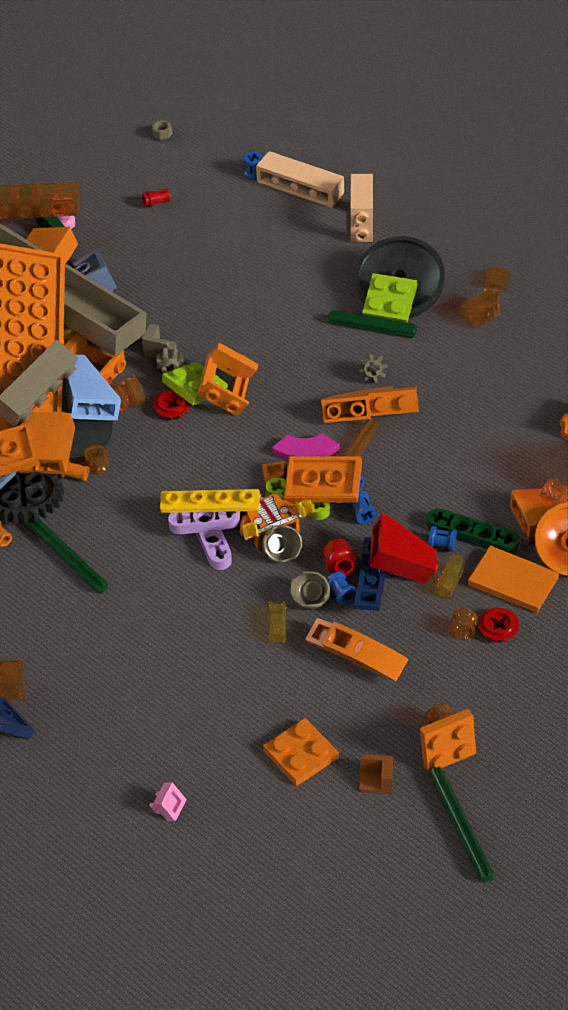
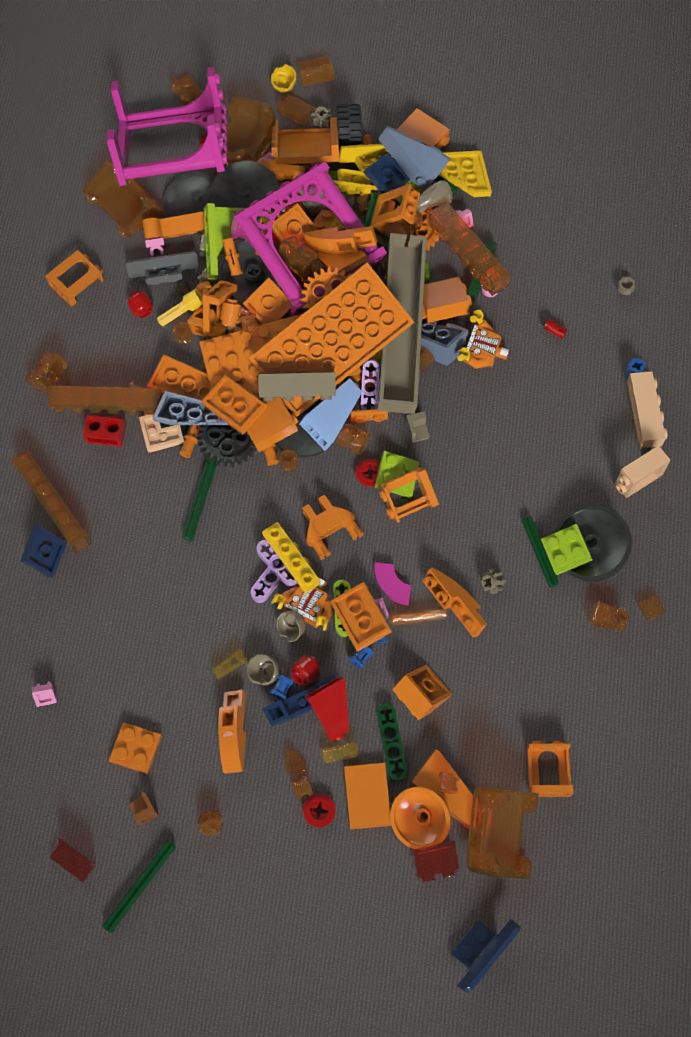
camera: 55 degrees right, 20 degrees up
dark tan gear [156,347,184,373] -> none
orange tile [262,461,286,486] -> none
orange plate [420,709,476,773] -> none
blue bush [428,526,457,552] -> none
none -> clear red panel [49,838,96,883]
none -> clear orange tile [286,751,307,772]
none -> orange connector [302,495,364,560]
none -> lavender beam [360,359,379,410]
none -> orange slope [392,665,452,720]
none -> torso [457,310,509,369]

